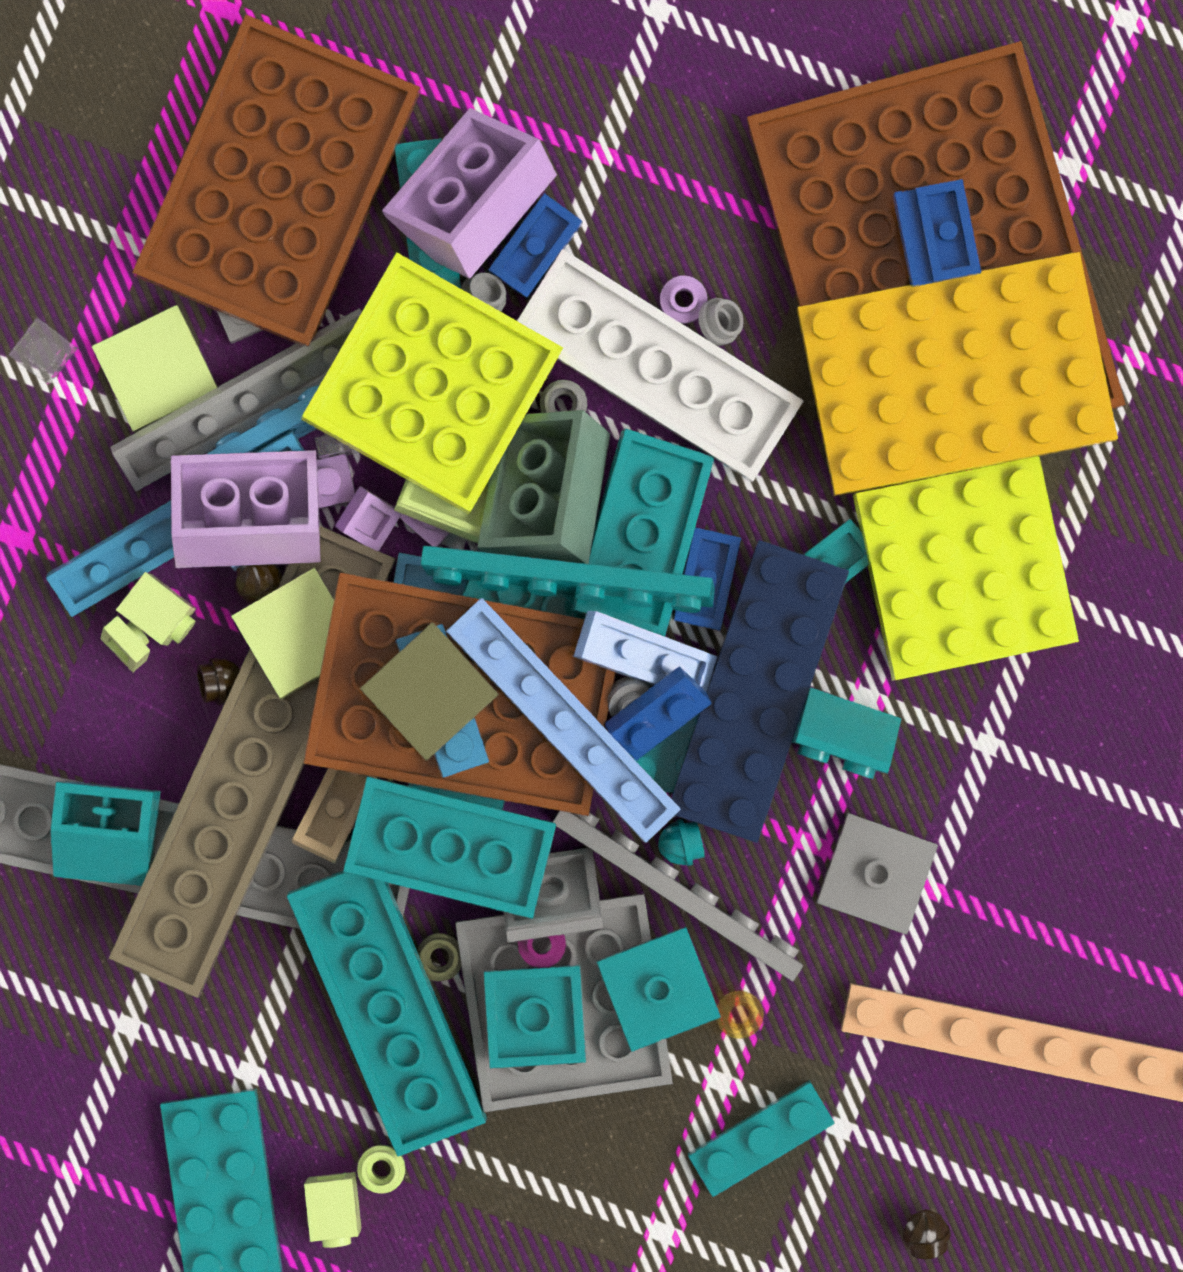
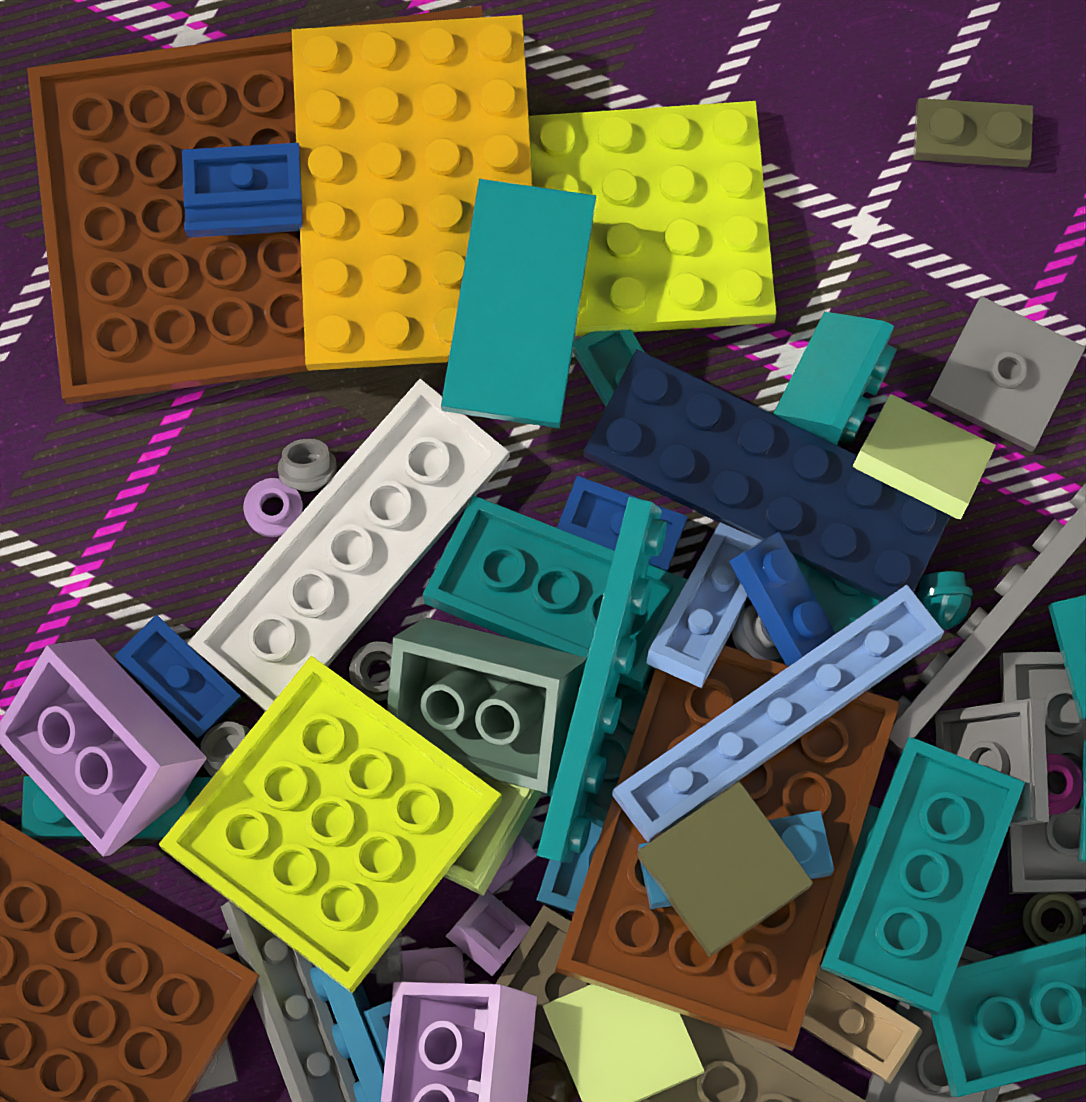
camera: 80 degrees left, 10 degrees down
none -> teal tile [441,179,596,429]
none -> yellowish green tile [853,394,996,520]
none -> olive plate [913,98,1033,168]

